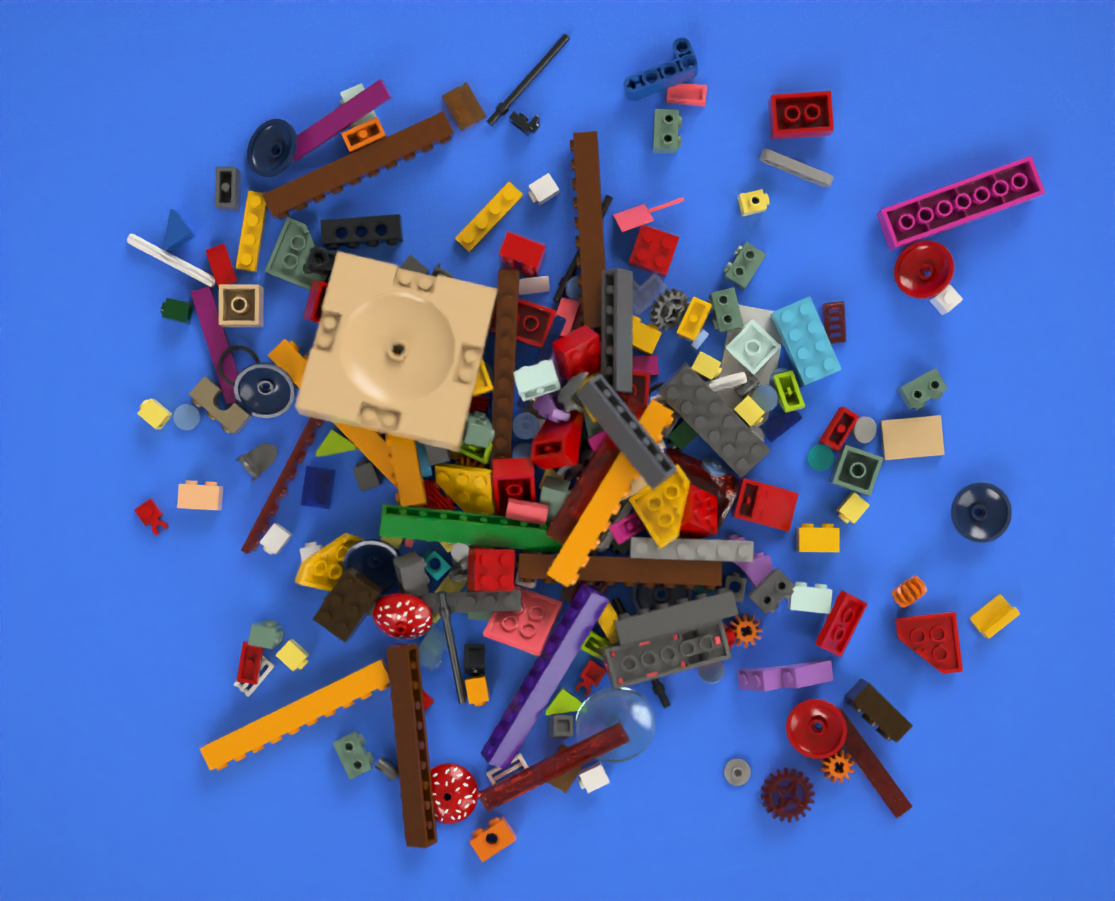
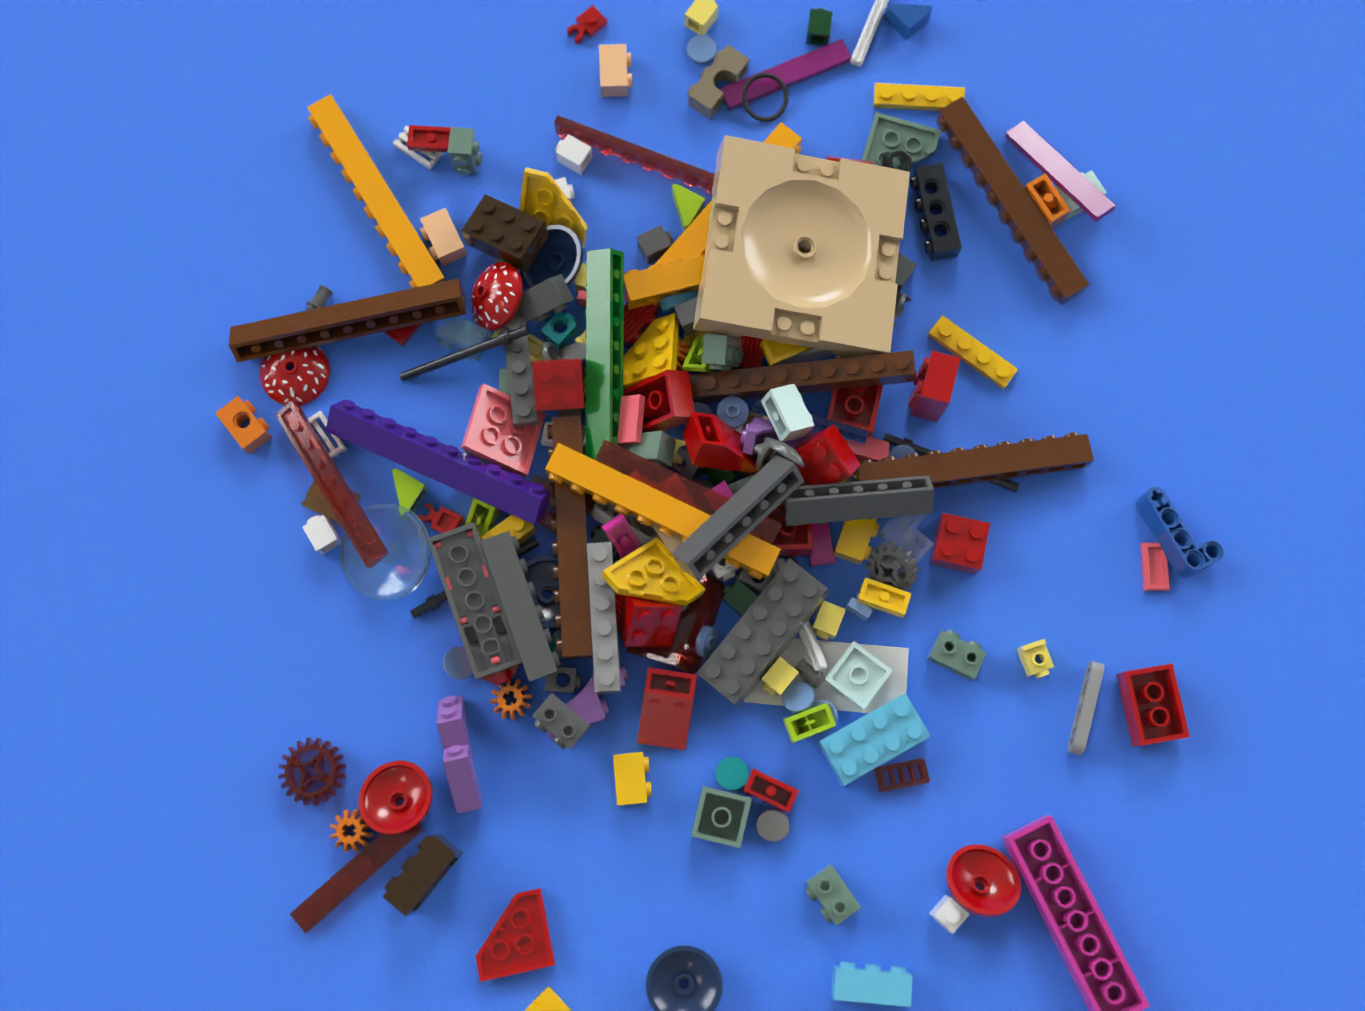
camera: 85 degrees right, 10 degrees down
red slope [206,243,238,288] -> none
dark grey brick [215,167,241,212] -> none
tan brick [219,285,264,327] -> none
dark blue dish [234,362,295,418] -> none
dark grey piece [236,443,277,482] -> none
dark blue dish [247,119,297,177] -> none
light yellow brick [276,638,310,671] -> none
clear blue plate [301,466,336,509] -> none
sand green brick [333,730,375,779] -> none
clear orange plate [442,82,486,132] -> none
black bracket [464,644,485,676] -> none
light orange brick [465,675,490,706] -> none
black bar [486,34,570,126] -> none
black bracket [509,111,541,136] -> none
white sticker [519,276,550,295] -> none
white brick [528,173,559,206] -> none
dark grey brick [547,715,573,739] -> none
coral piece [613,197,684,232] -> none
sand green brick [652,109,682,154] -> none
sand green brick [707,287,744,334] -> none
light grey piece [724,758,751,786] -> none
clear blue plate [759,408,802,442] -> none
light aqua brick [787,582,832,614] -> none
red plate [815,590,868,657] -> none
light yellow brick [836,492,870,524] -> none
tan tile [880,415,945,460] -> none
orange gear [891,576,927,607] -> none
none -> light nougat brick [419,208,467,266]
none -> medium azure brick [831,962,913,1007]

